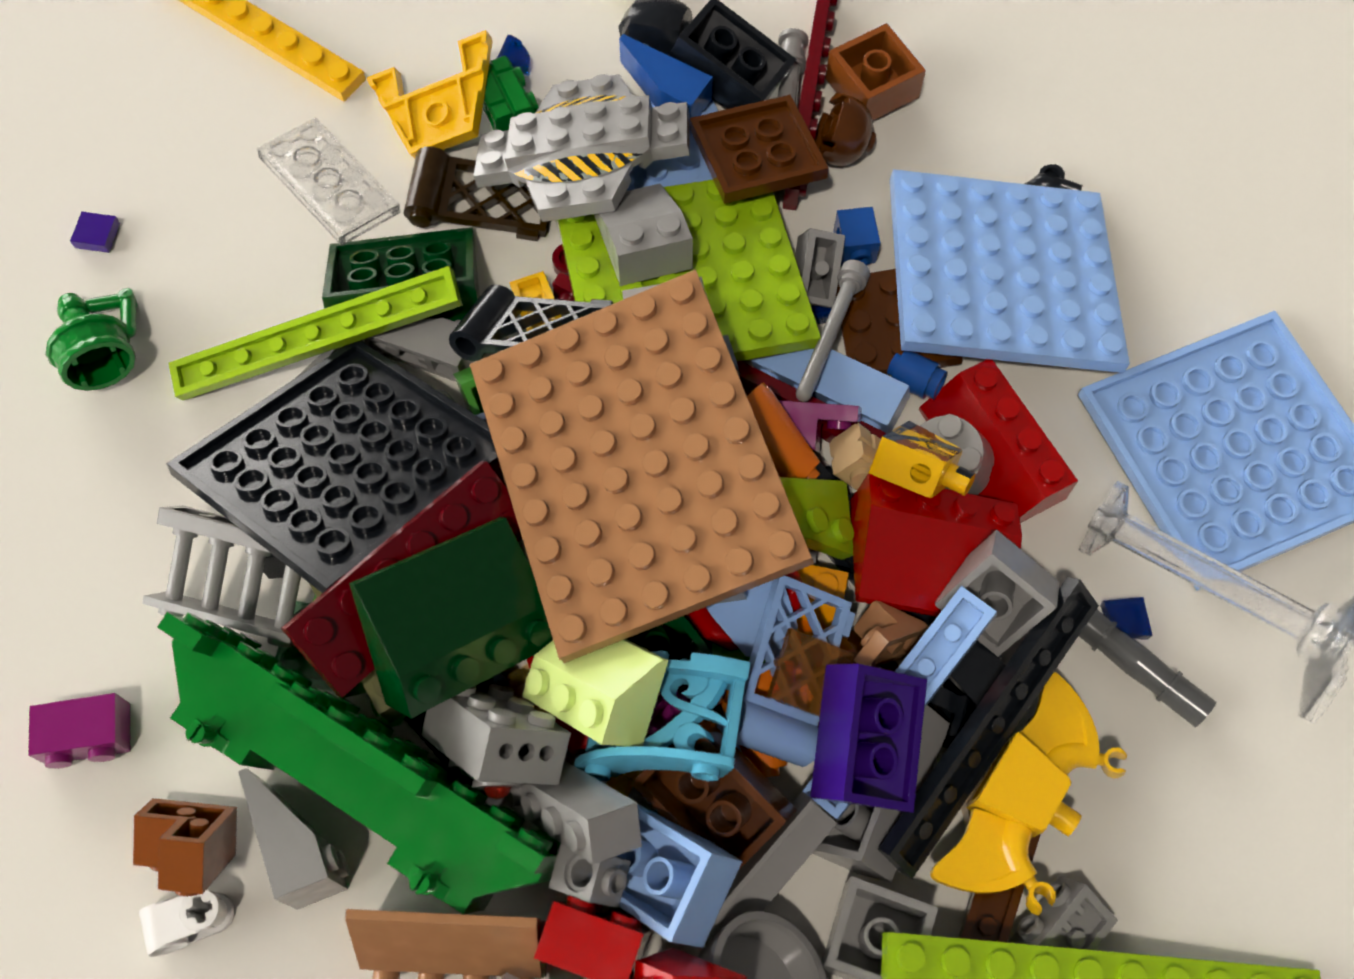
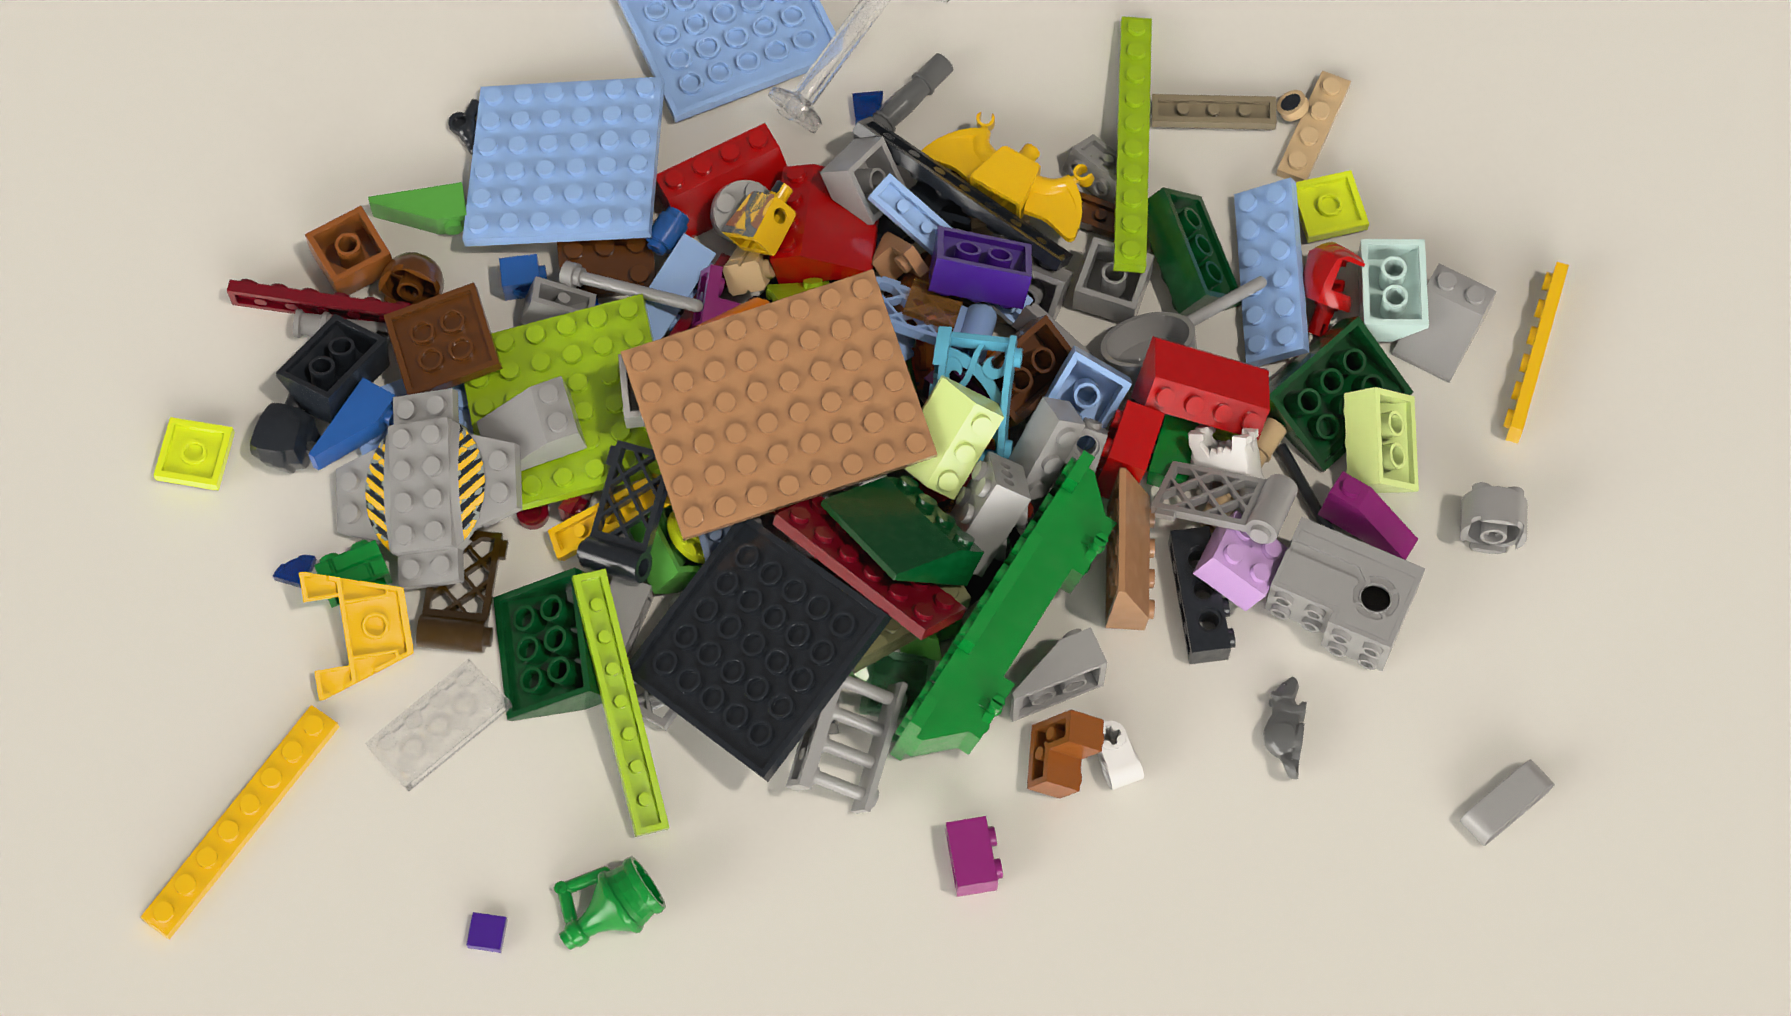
camera: 90 degrees left, 0 degrees up
none -> bright green slope [368,182,467,235]

